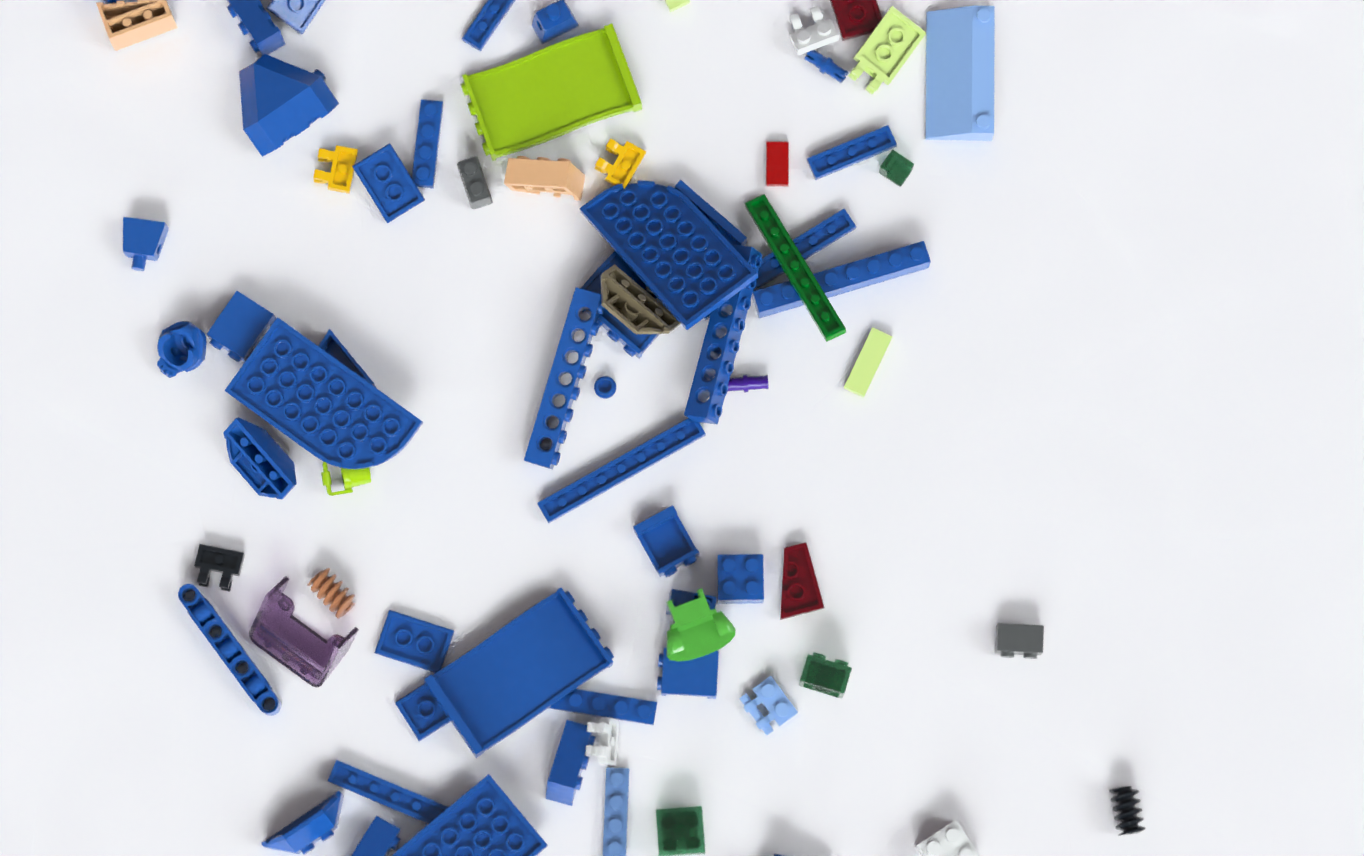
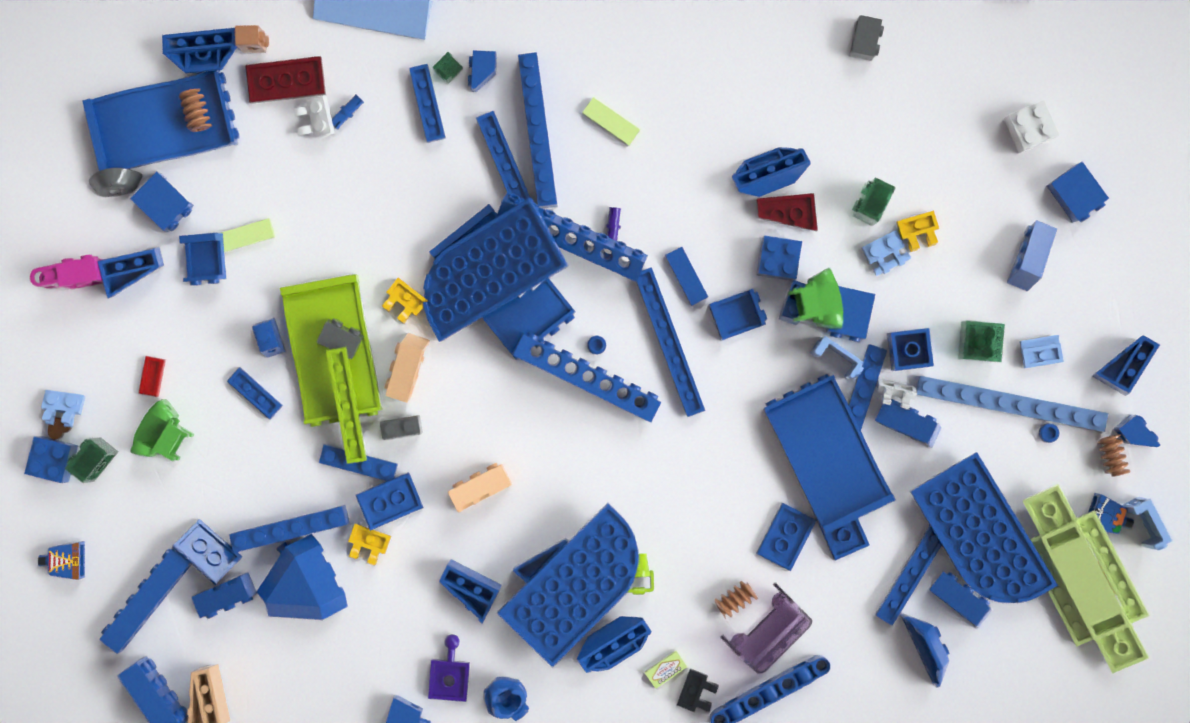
camera: 80 degrees left, 10 degrees up
blue panel [206,291,276,362] -> none
dark tan wedge [601,264,681,334] -> none
green tile [745,194,846,342] -> none
red tile [766,142,789,187] -> none
yellowish green tile [848,6,926,94] -> none
none -> blue brick [229,505,350,553]
none -> dark grey brick [317,318,364,359]
none -> lime plate [326,347,367,464]
none -> dark purple plate [428,634,470,702]
none -> blue wedge [439,559,502,624]
none -> light nougat wedge [448,463,512,513]
none -> blue slope [468,50,497,92]
none -> tile [645,651,687,689]
none -> blue tile [665,247,709,306]
none -> blue wedge [732,147,811,197]
none -> light blue panel [809,336,864,379]
none -> blue brick [887,328,934,371]
none -> yellow plate [896,210,940,252]

